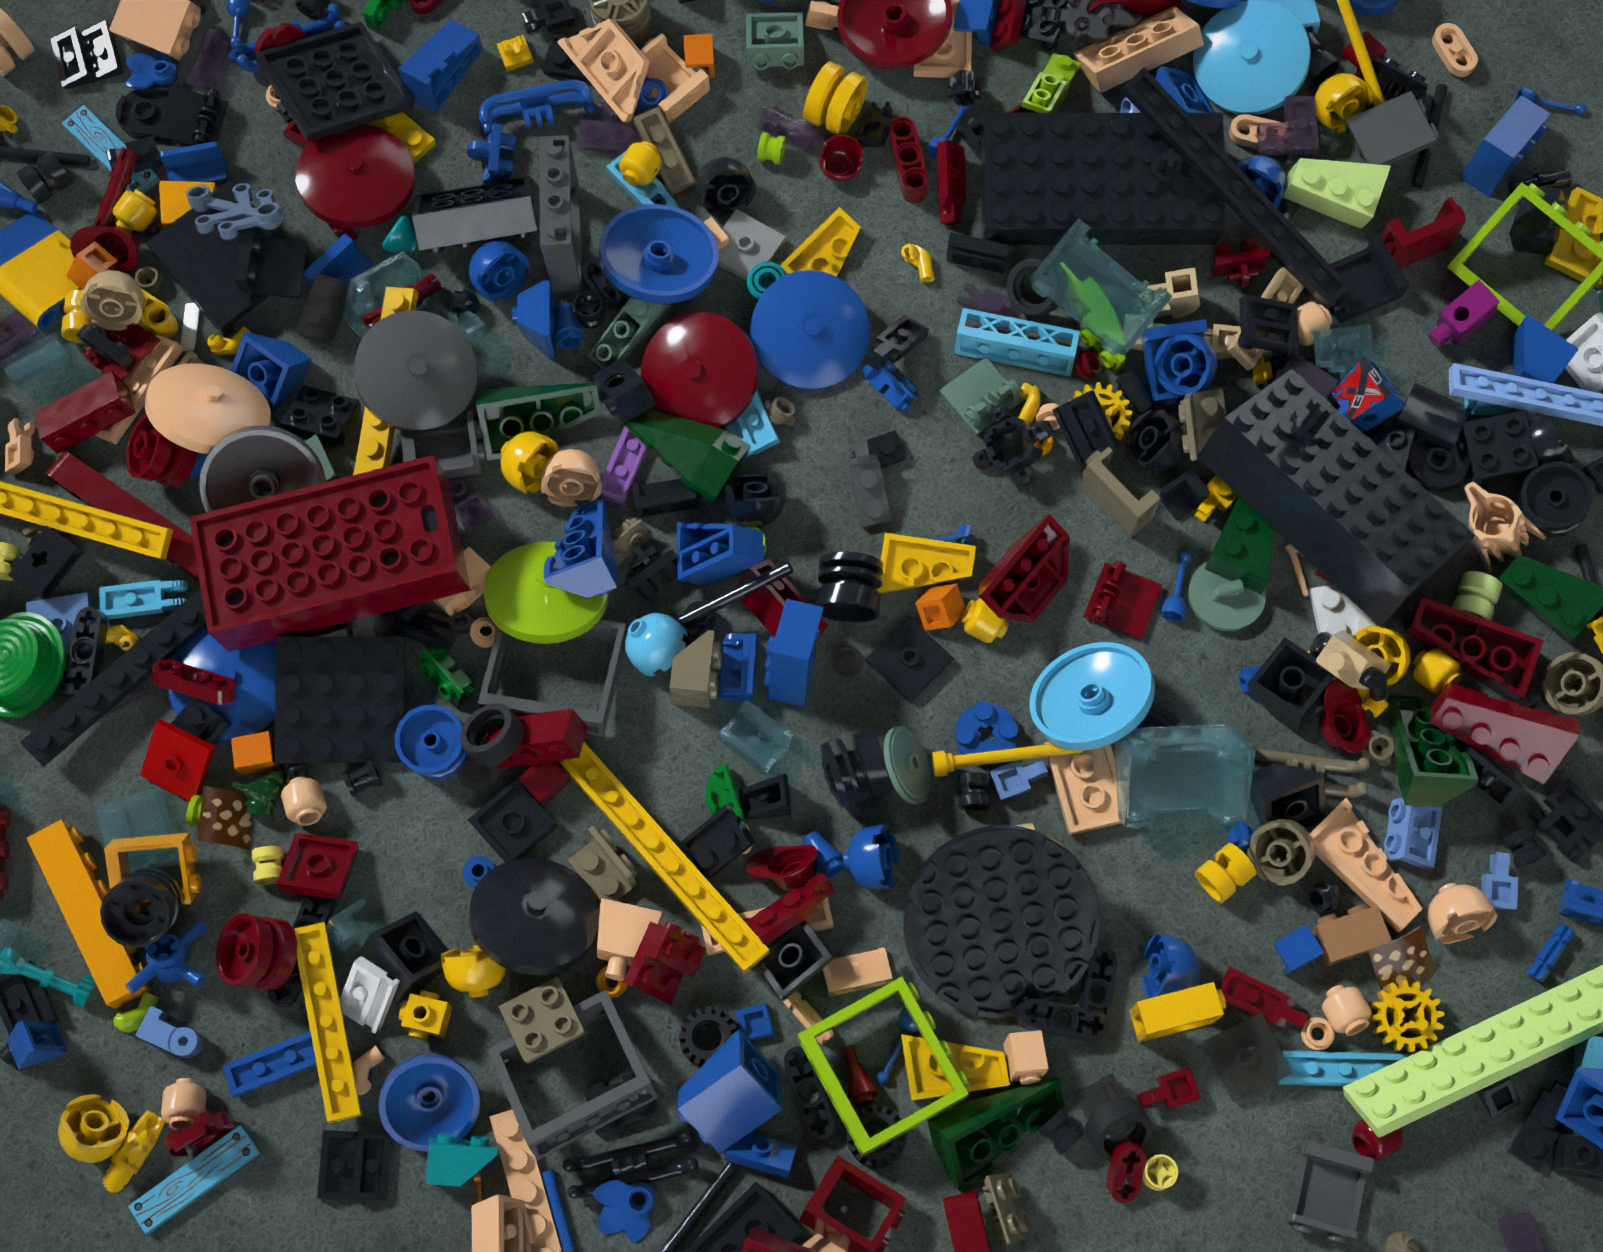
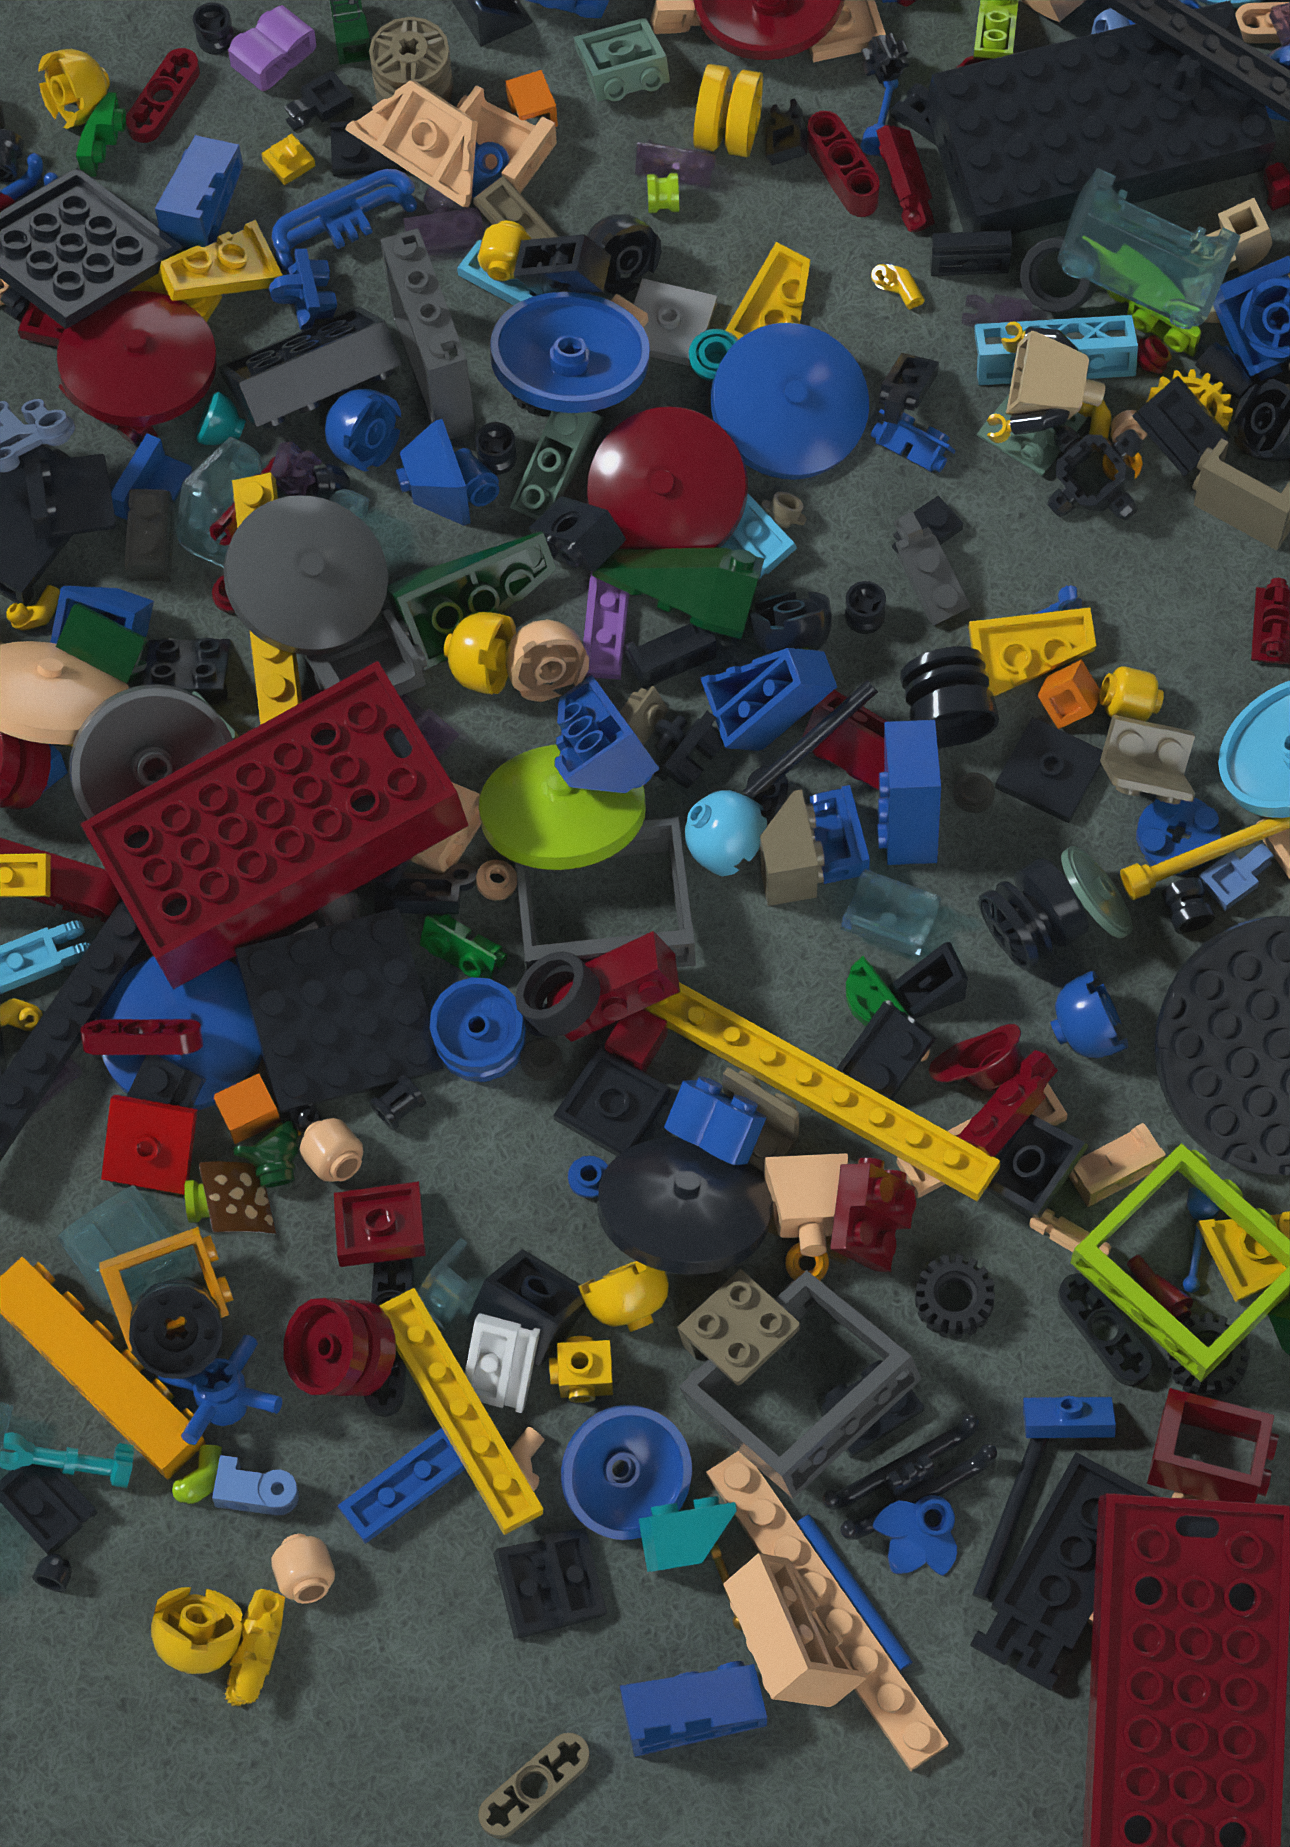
camera: 15 degrees left, 5 degrees down
blue slope [7,1020,68,1070] -> none
medium azure tile [128,1125,261,1234] -> none
dark red plate [164,1111,234,1160] -> none
light yellow wheel [251,846,285,885] -> none
black plate [582,257,628,309] -> none
blue slope [676,1030,782,1154] -> none
blue tile [735,1003,775,1042] -> none
blue cone [803,831,845,879] -> none
dark red hair [819,134,864,182] -> none
dark red wedge [978,514,1070,623] -> none
none -> dark green panel [56,603,147,684]
none -> yellow wing [159,219,282,301]
none -> clear purple tile [270,441,322,496]
none -> black brick [513,234,611,295]
none -> blue brick [664,1076,767,1165]
none -> black wheel [845,581,886,634]
none -> tan torso [987,321,1105,443]
none -> dark tan bracket [1100,715,1195,804]

